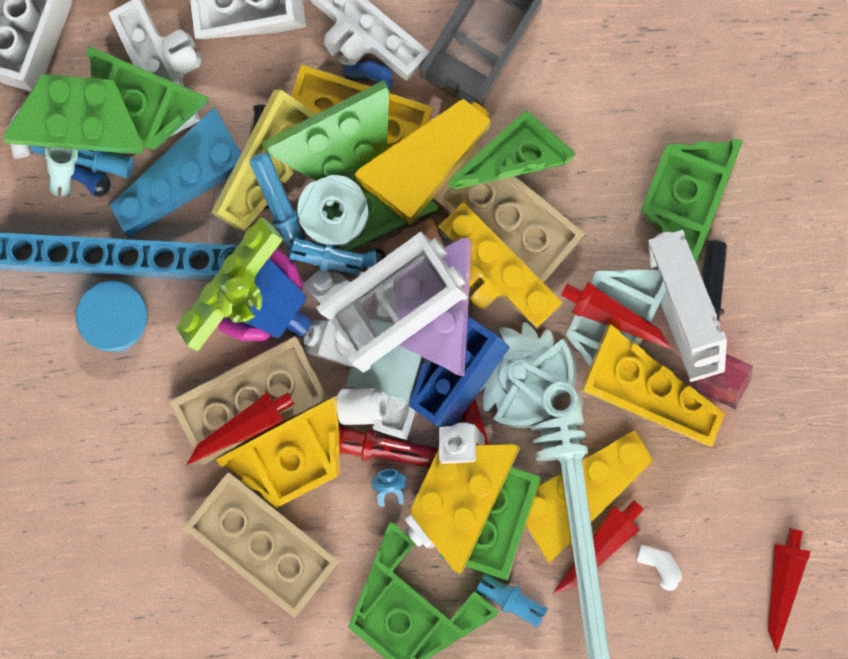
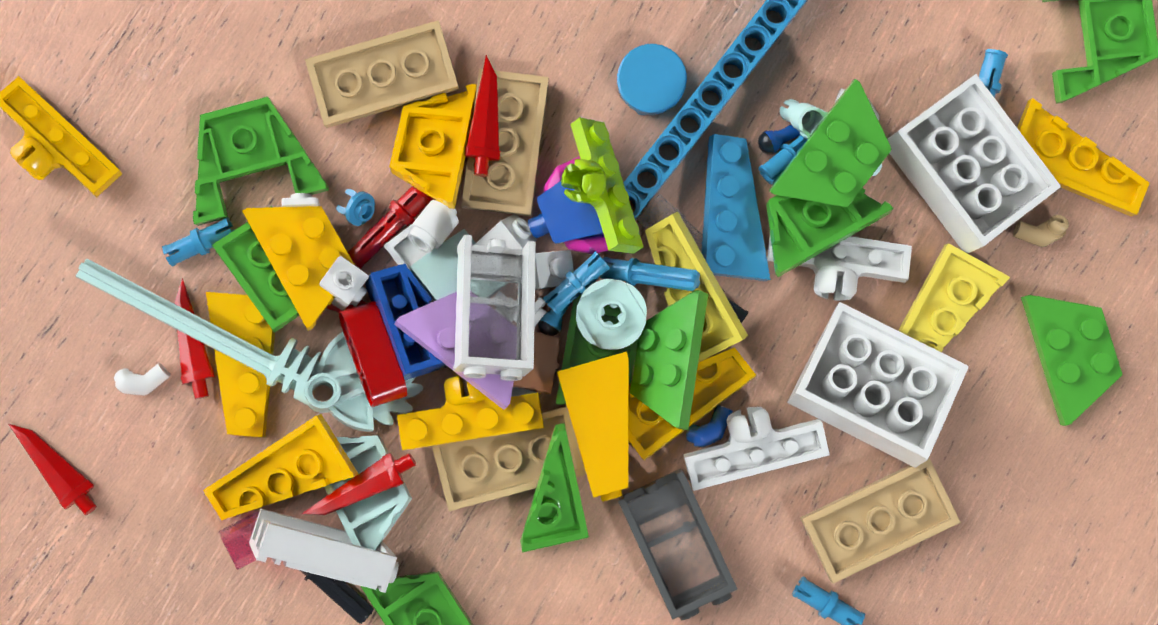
camera: 120 degrees right, 5 degrees up
none -> red beam [339,301,408,407]

